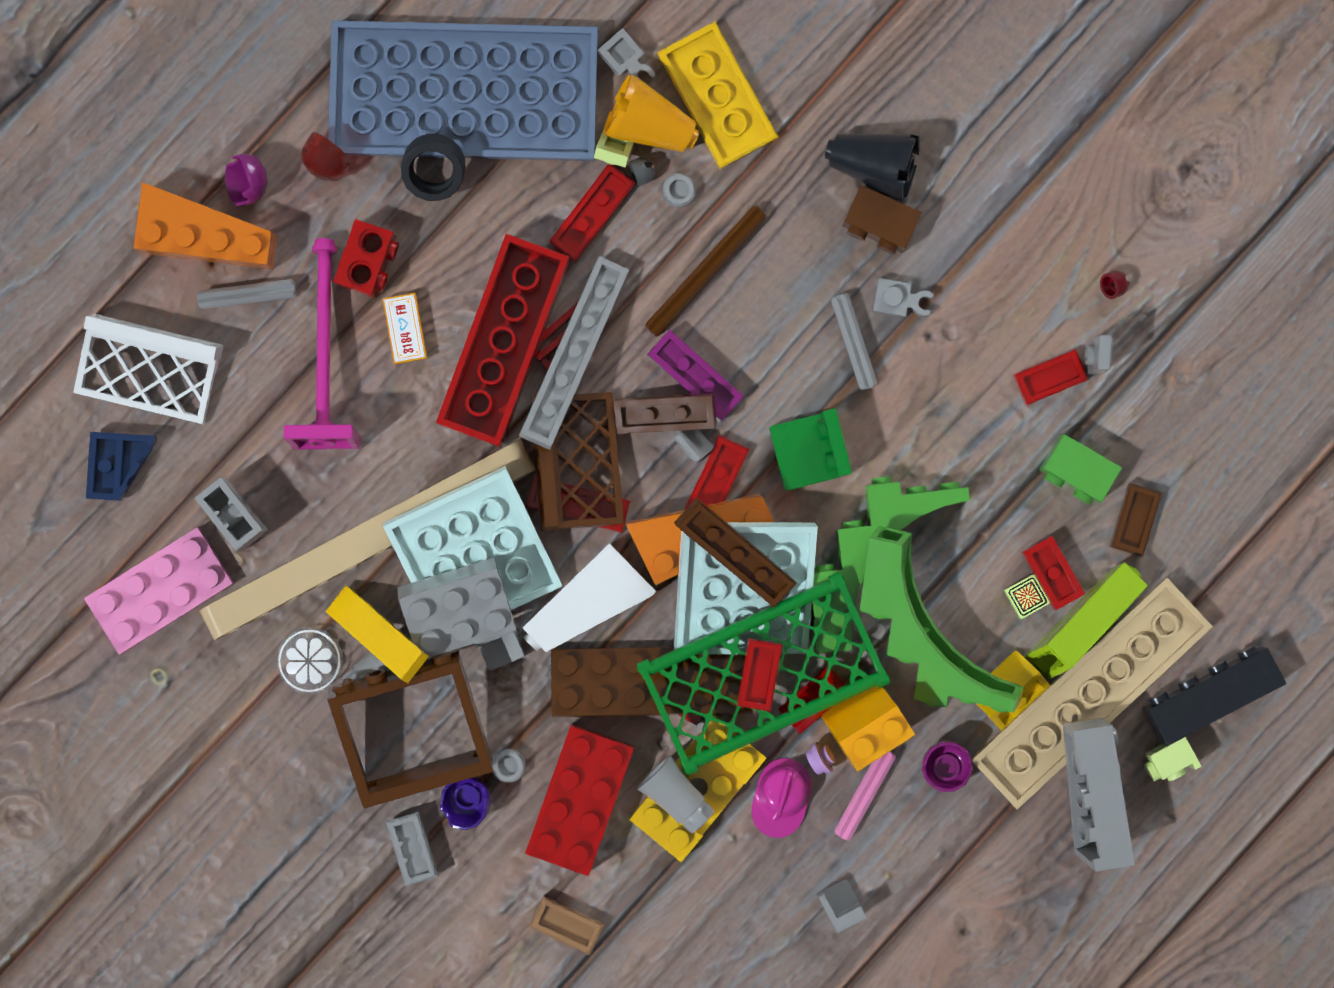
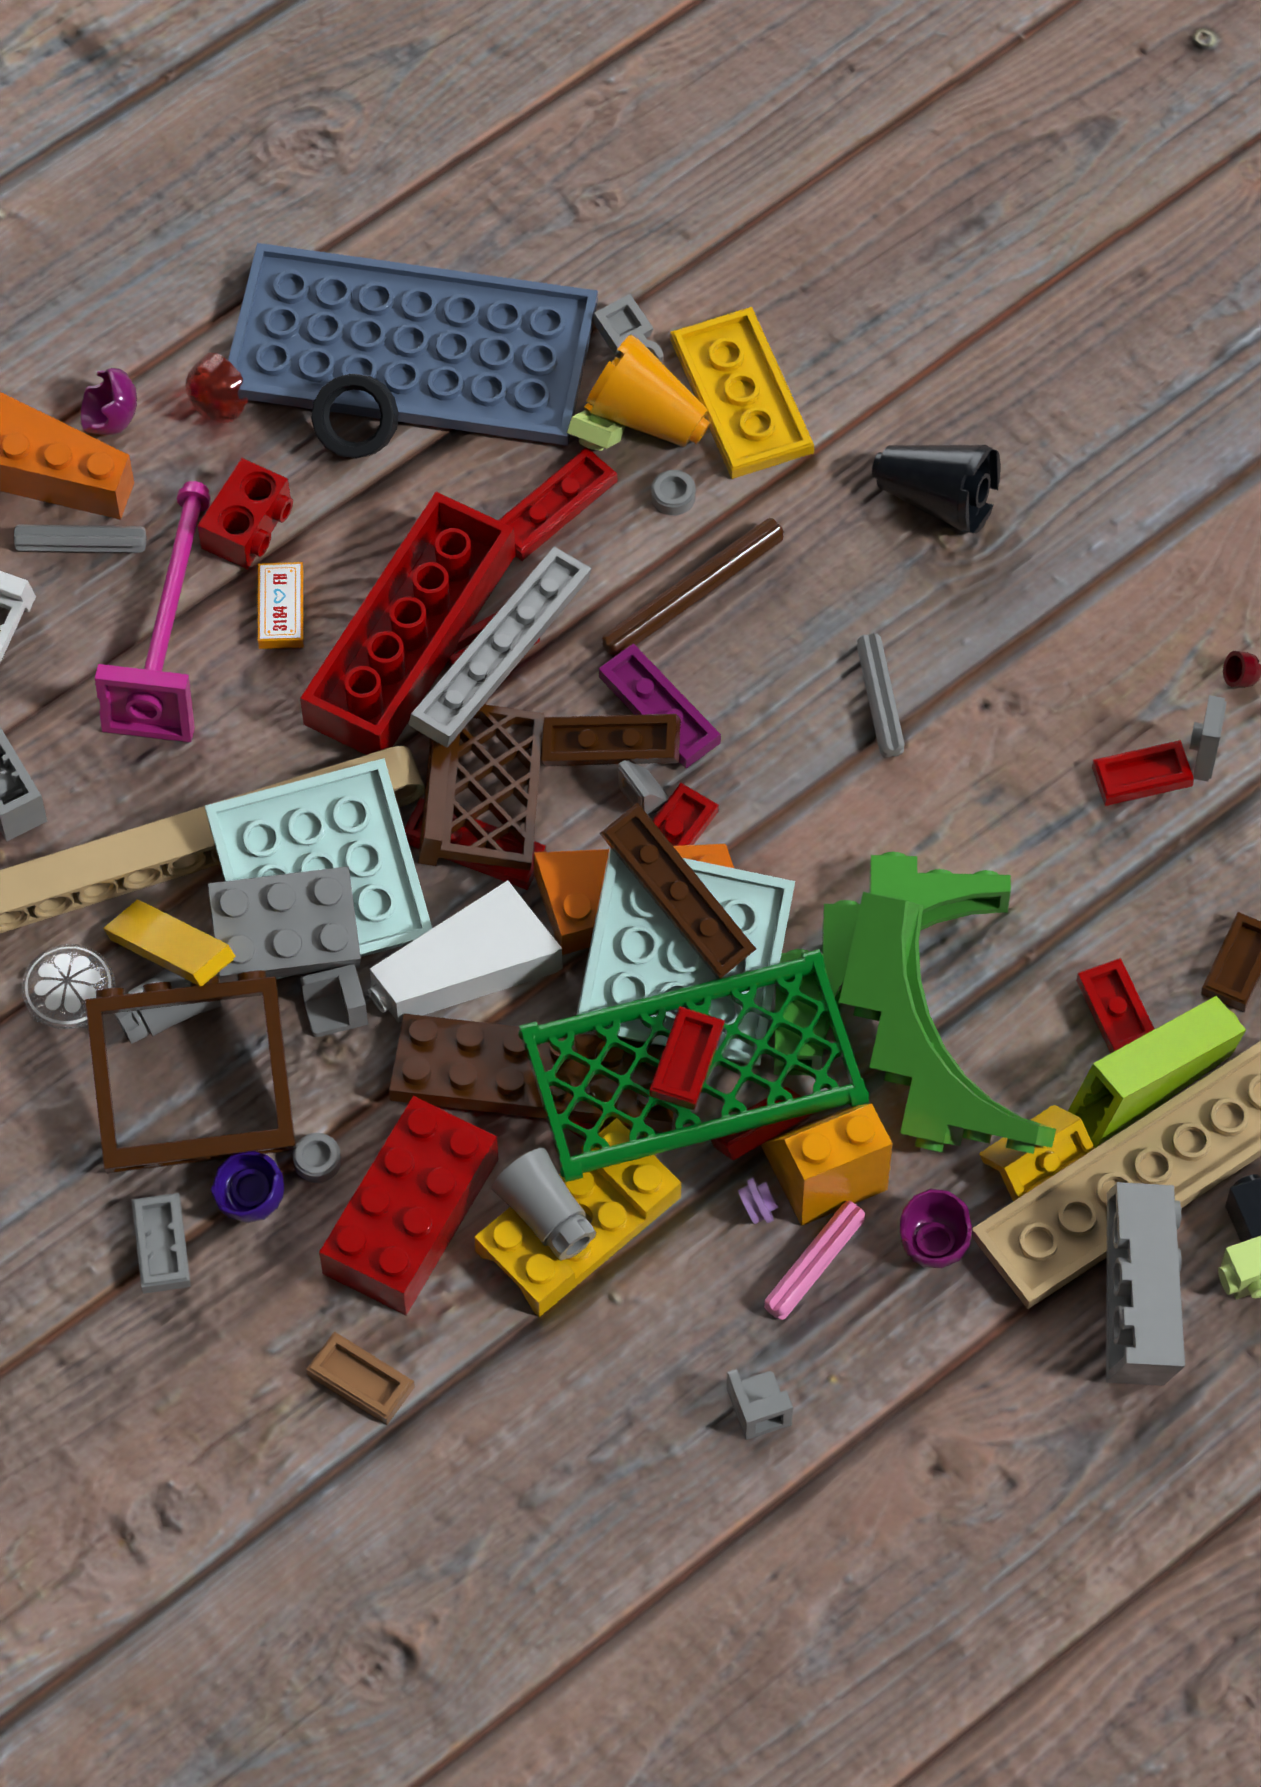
camera: 10 degrees right, 25 degrees down
dark grey hinge [628,158,656,187] -> none
dark pink piece [751,758,812,838] -> none
green bracket [769,408,852,491] -> none
reddish brown brick [842,185,922,254] -> none
light grey plate [872,278,934,318] -> none
tile [1003,574,1050,619] -> none
bright green brick [1039,434,1122,505] -> none

